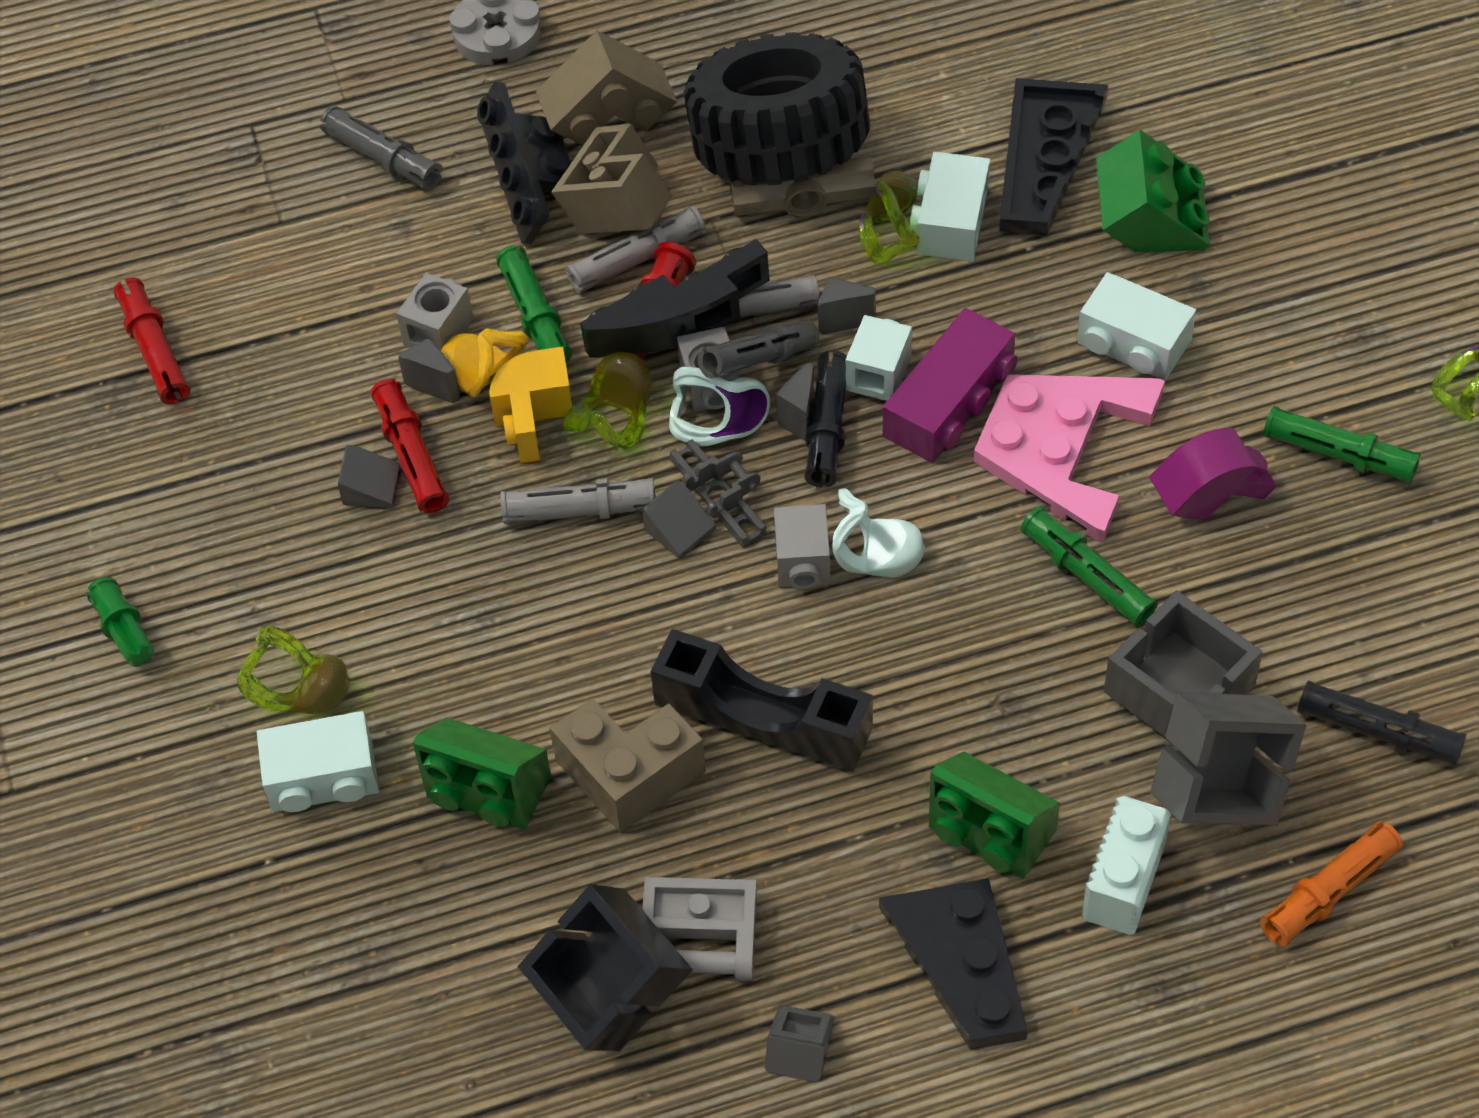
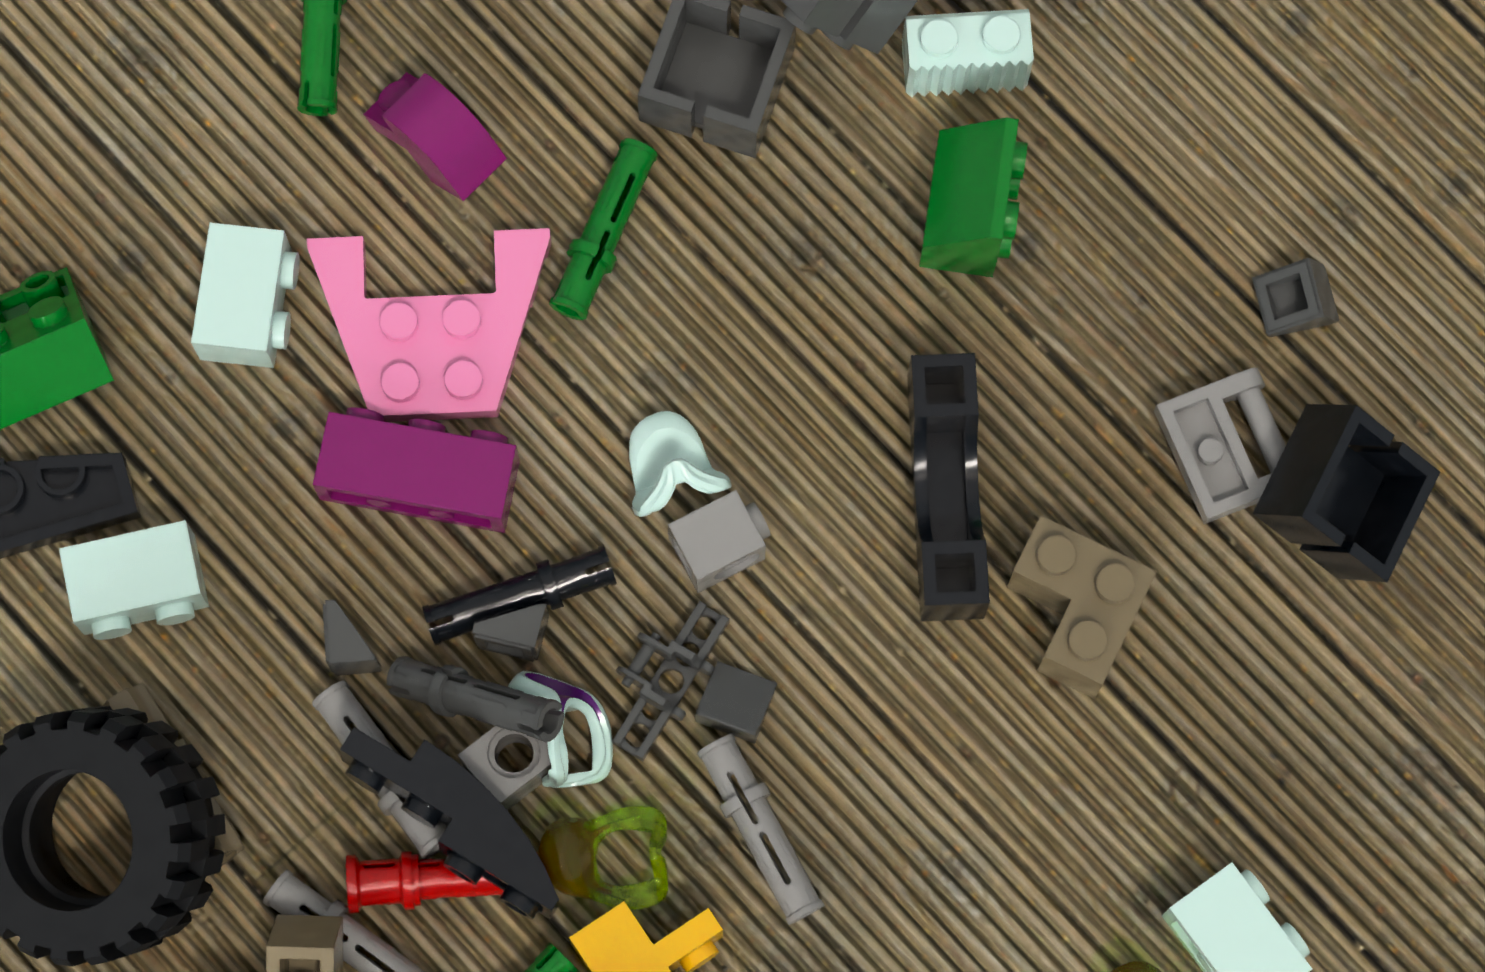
camera: 120 degrees left, 20 degrees up
green slope [413,717,551,830] -> none
light aqua brick [846,315,912,401] -> none
clear neon green piece [859,170,920,263] -> none
black wing [879,878,1028,1050] -> none

